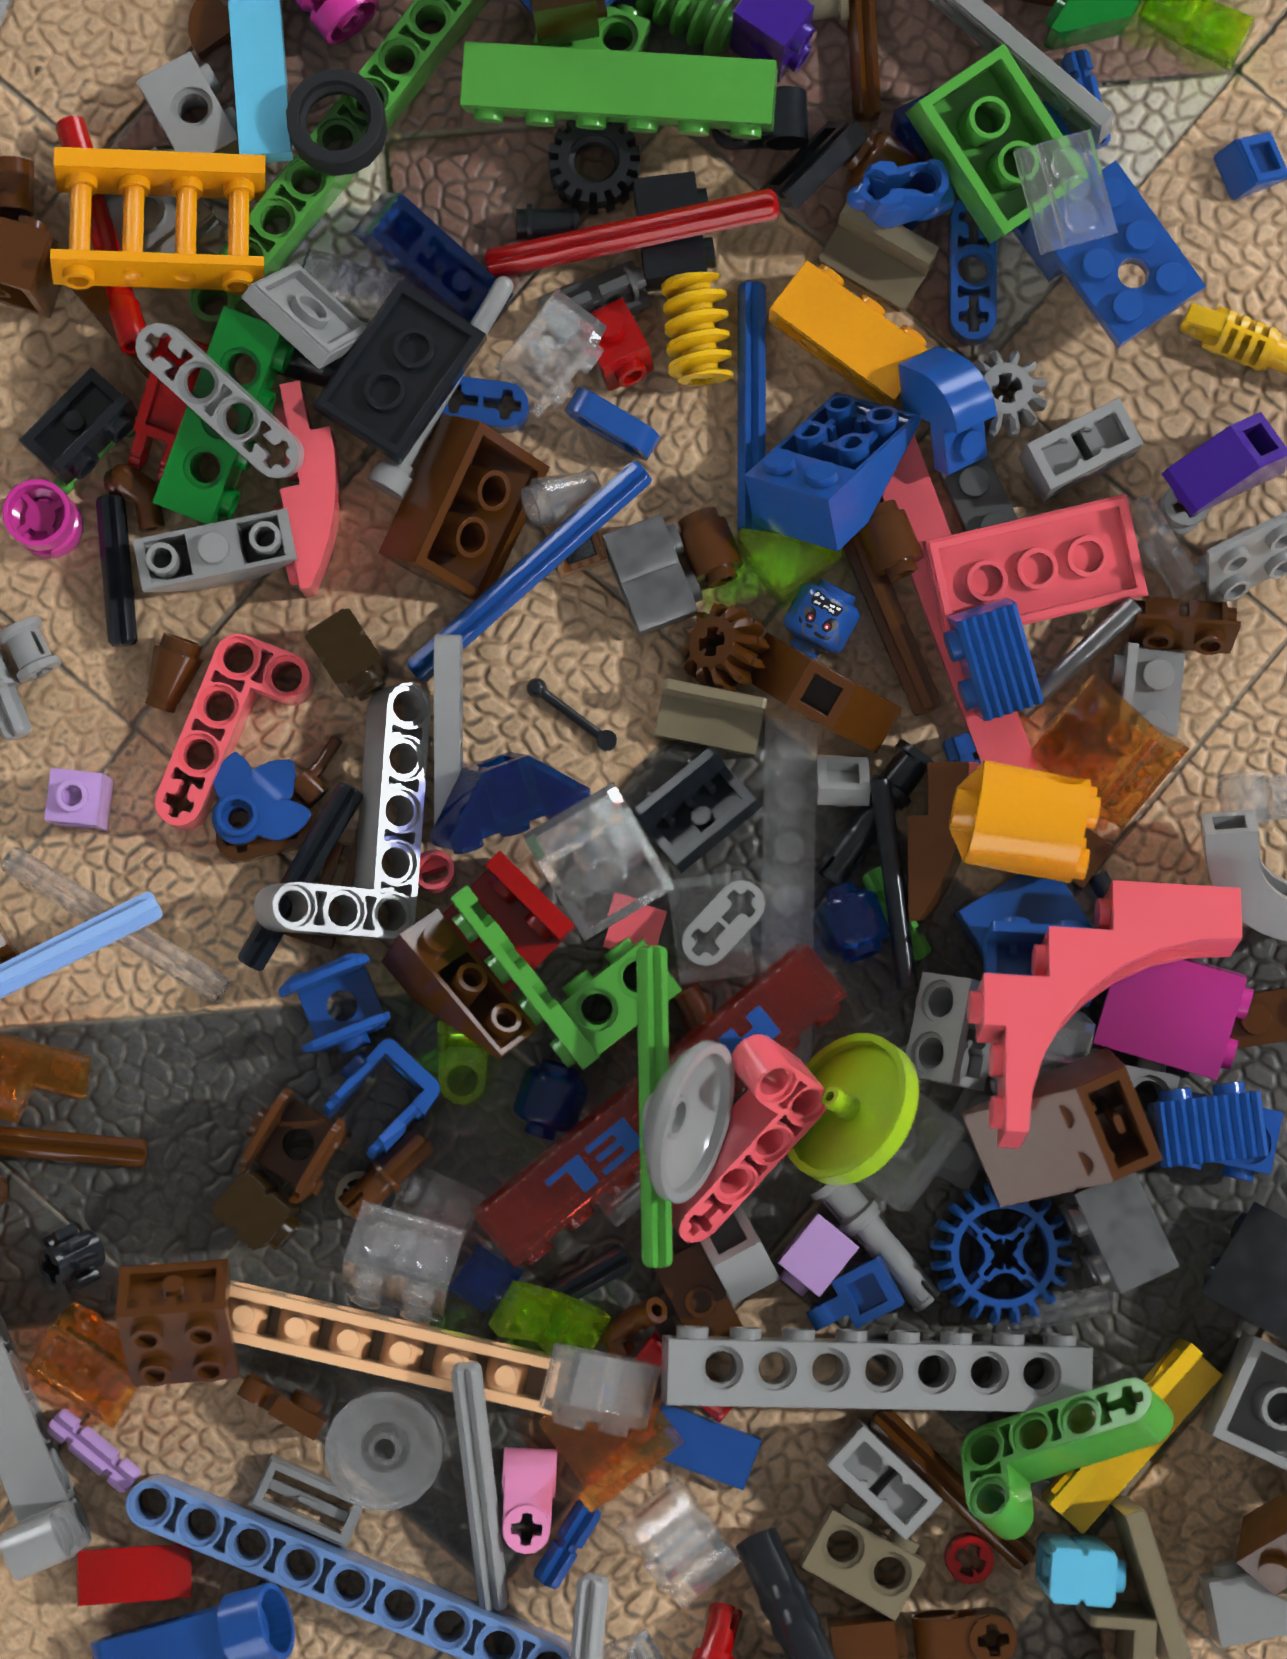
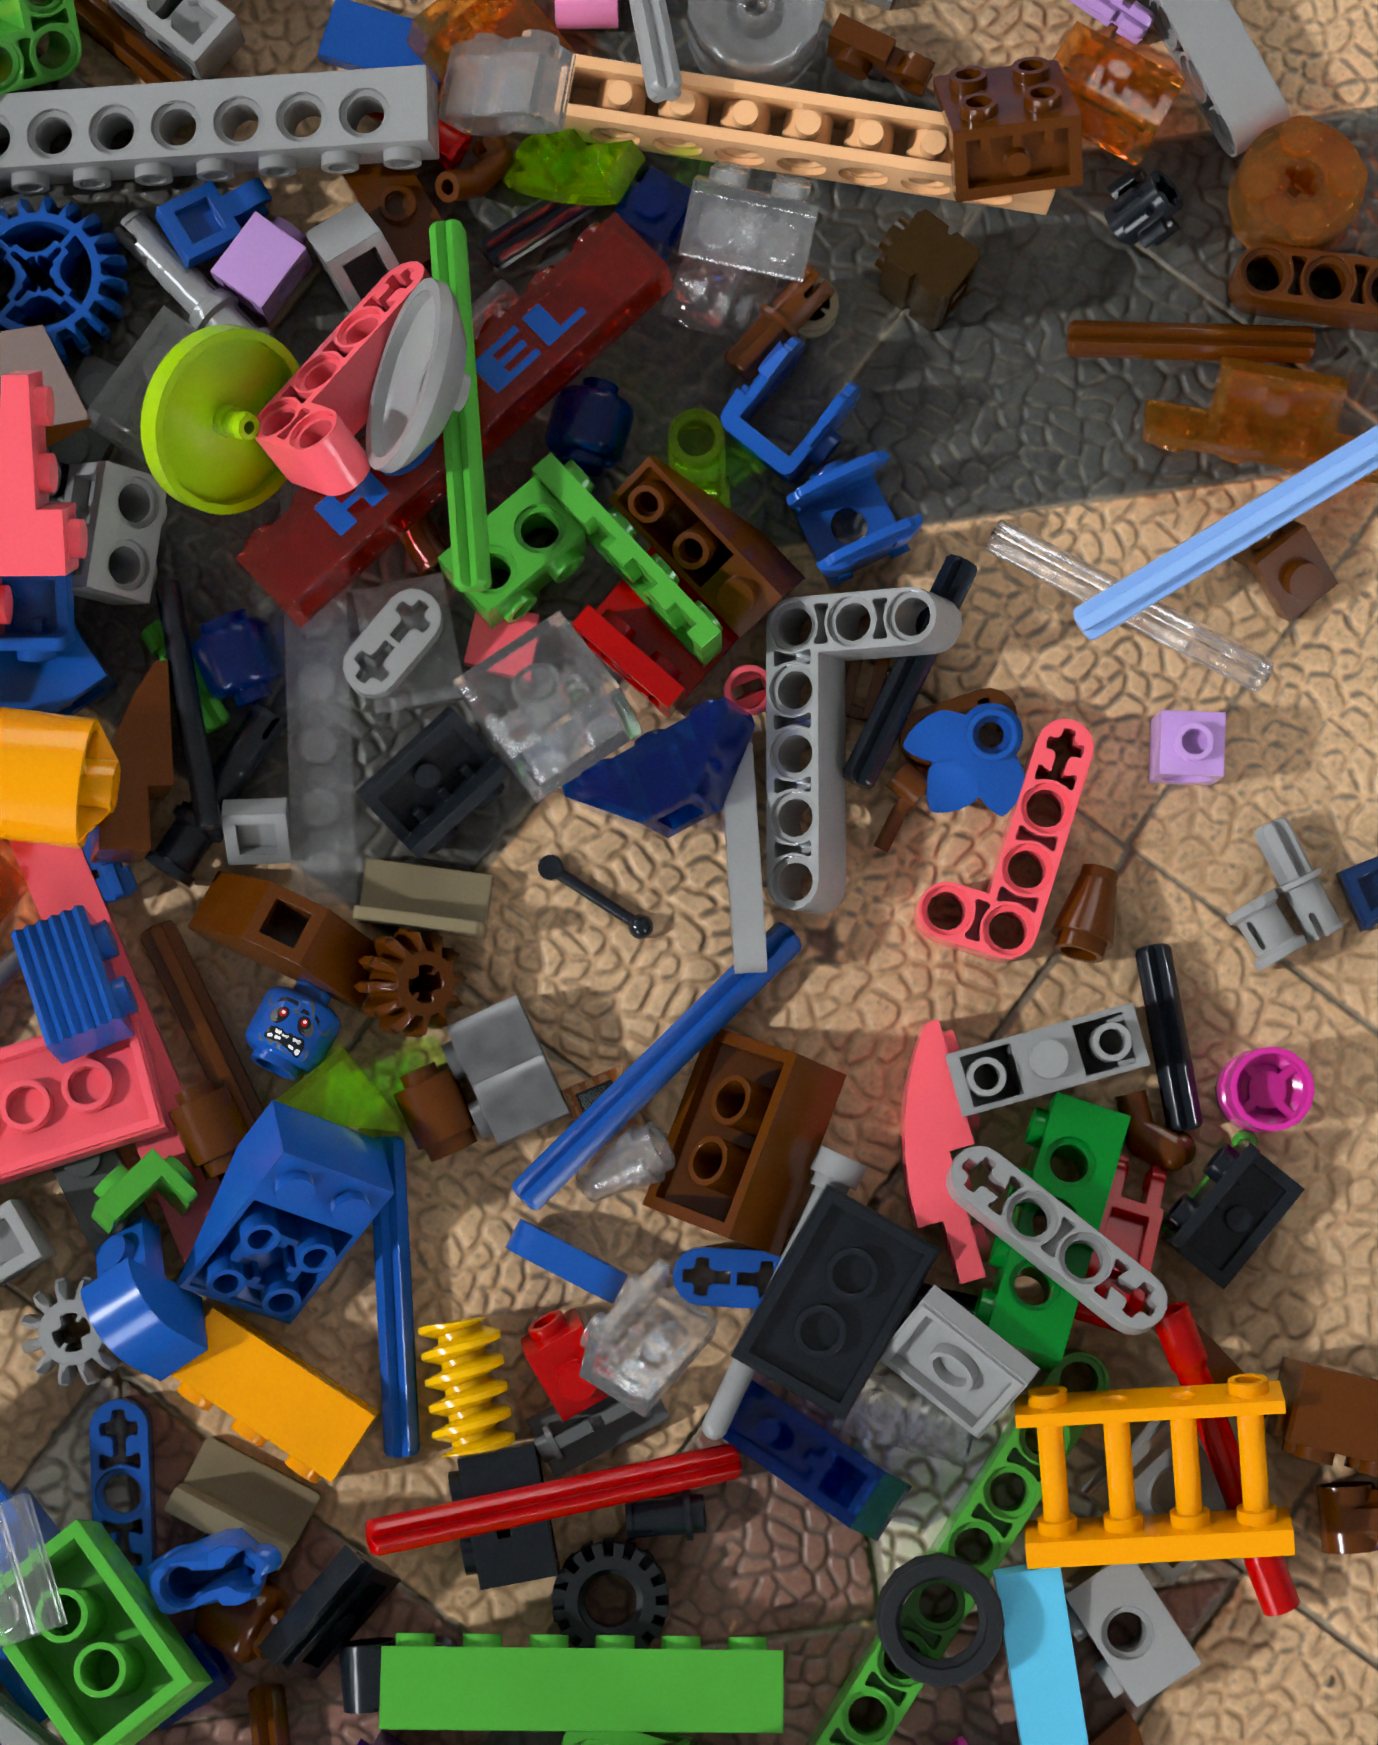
camera: 175 degrees right, 0 degrees up
reddish brown piece [238,1088,352,1204] -> none
dark brown brick [305,608,389,701] -> none
none -> bright green bracket [91,1148,199,1235]

